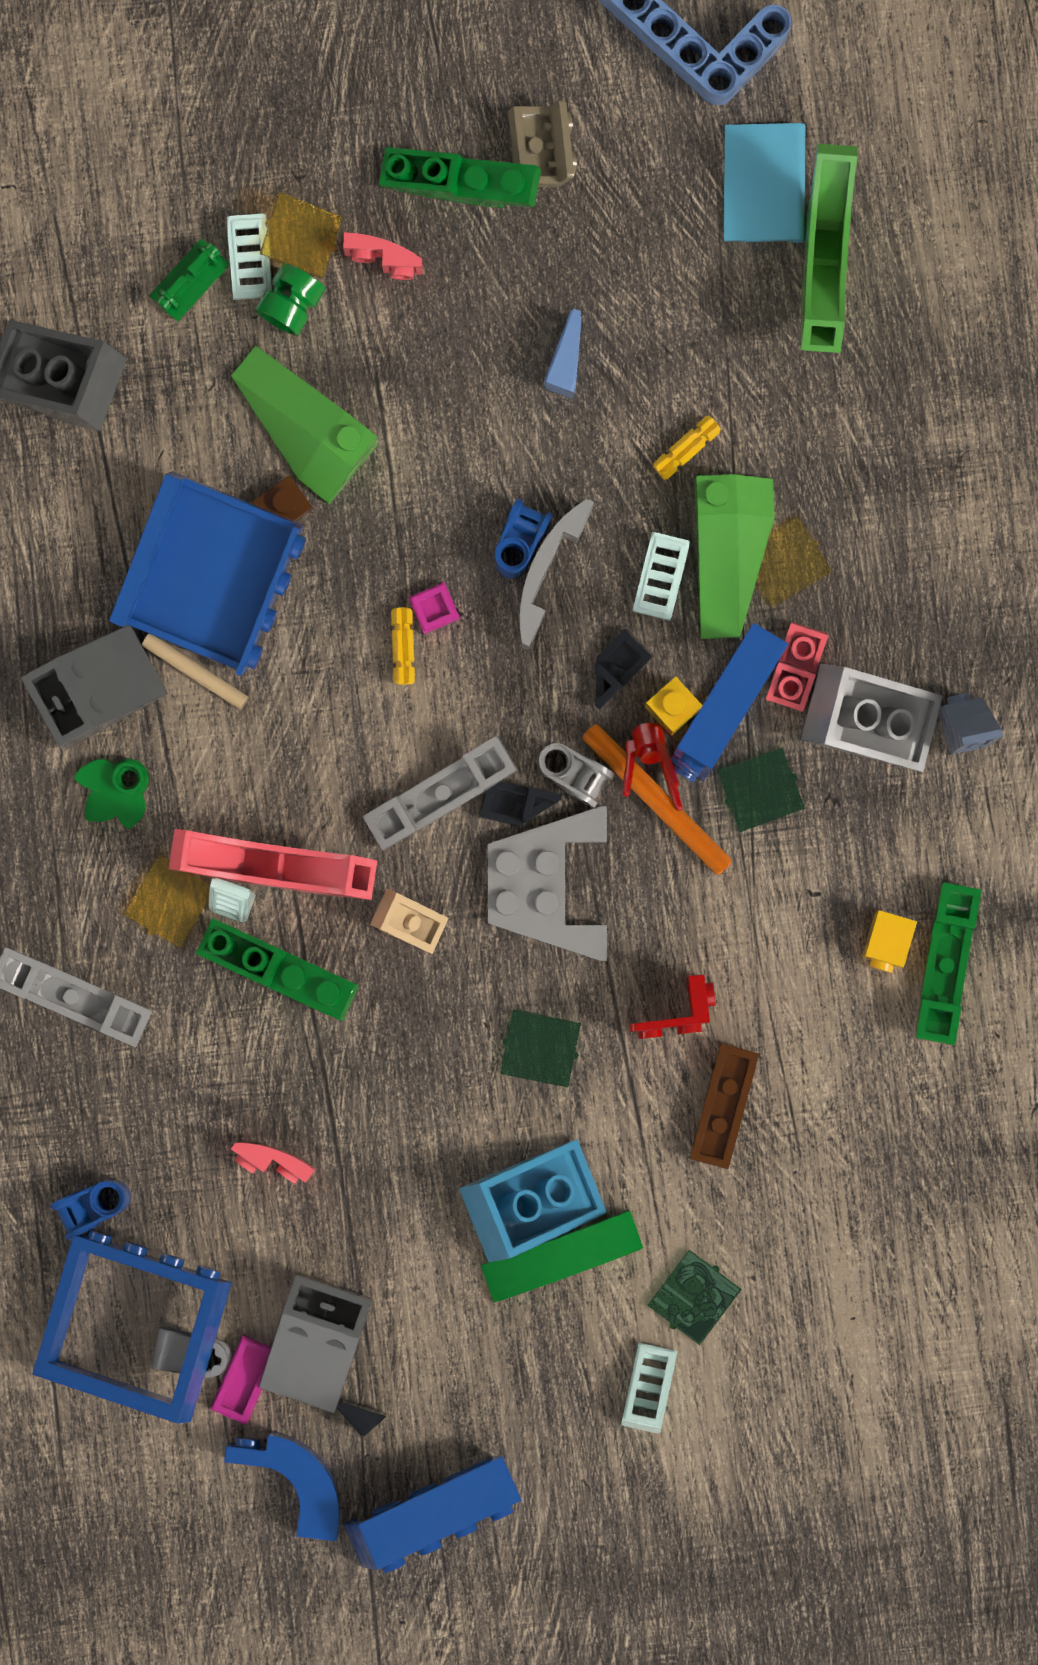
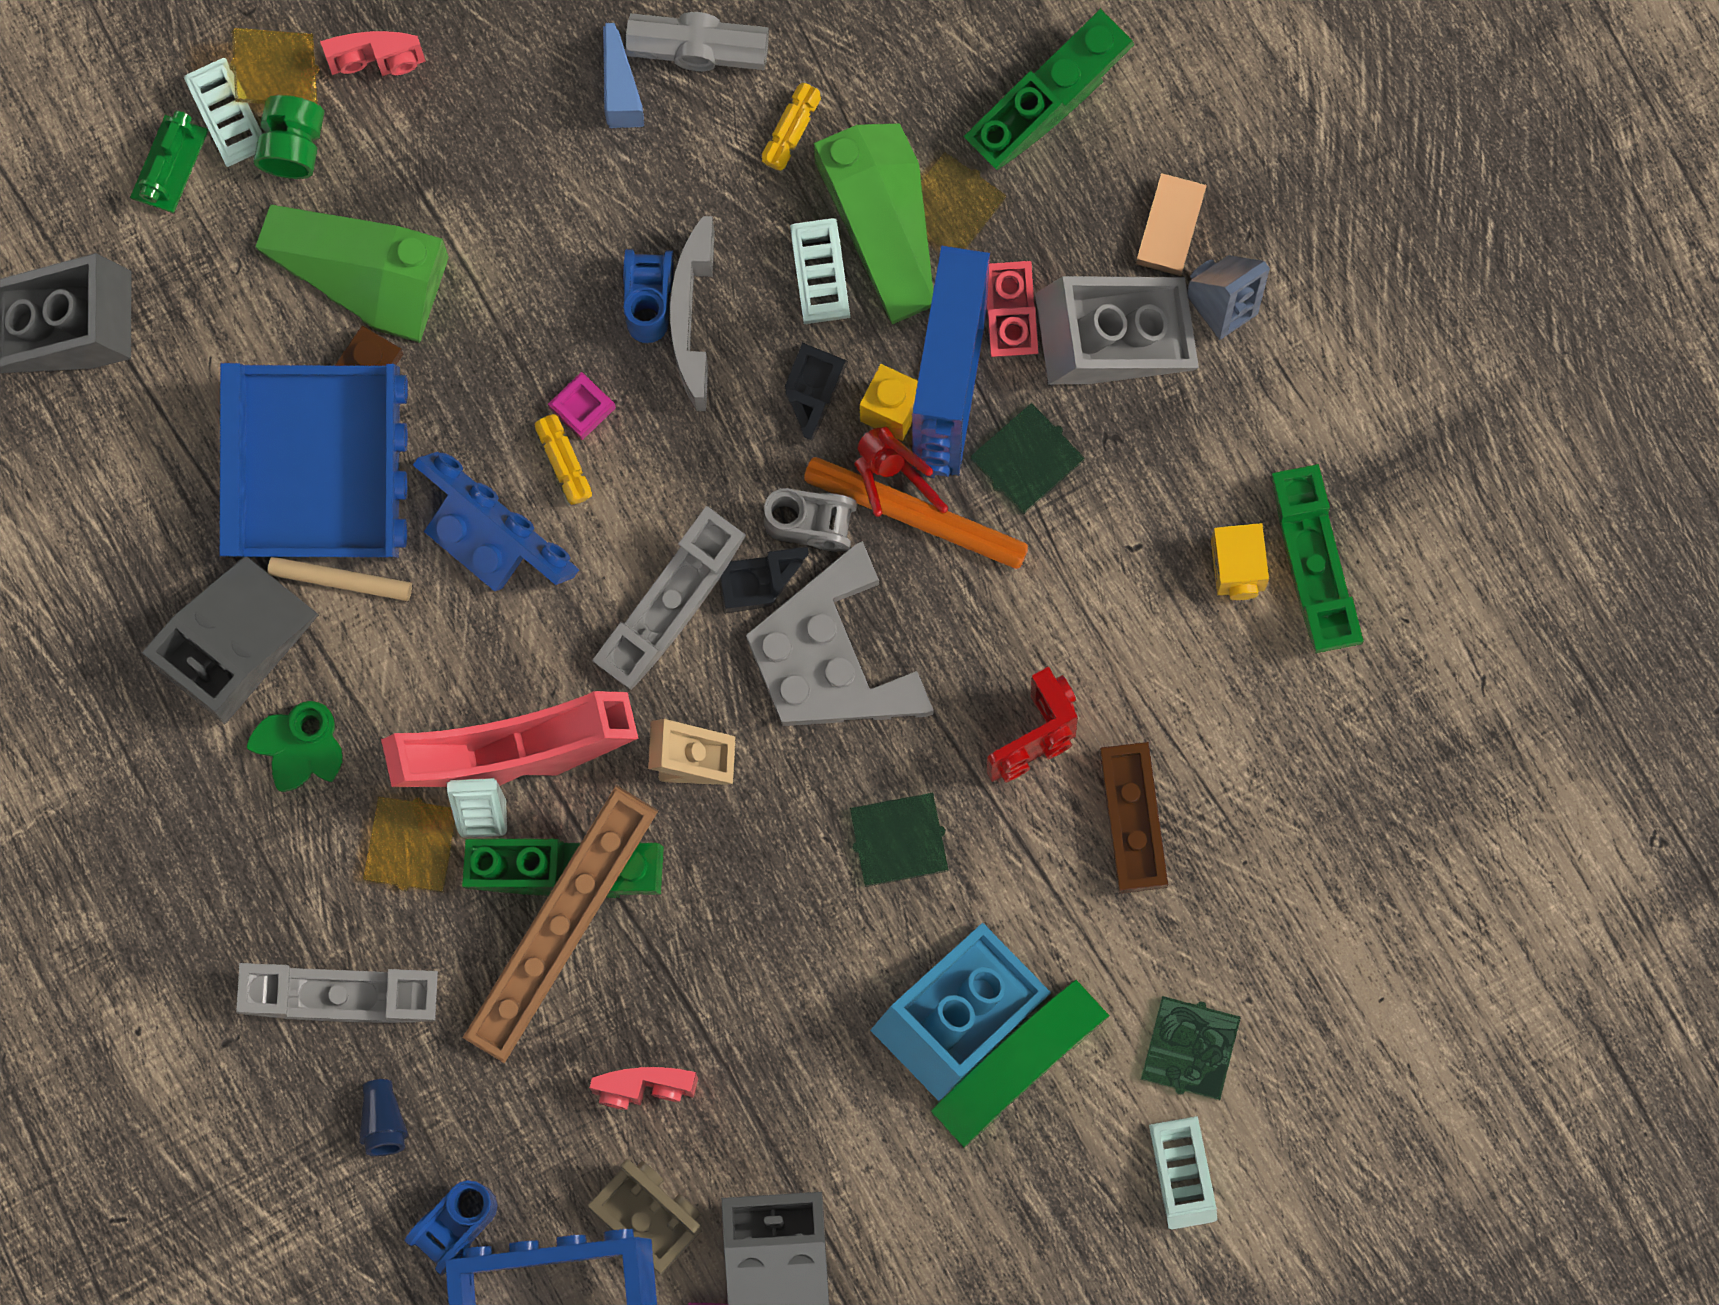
camera: 15 degrees left, 10 degrees down
none -> dark blue cone [359,1079,409,1156]
none -> blue bracket [413,452,579,592]
none -> medium nougat tile [462,785,659,1063]
none -> dark tan bracket [588,1159,702,1276]
none -> light grey piece [625,12,769,71]
none -> green slope [963,8,1135,171]
none -> light nougat tile [1136,173,1207,276]

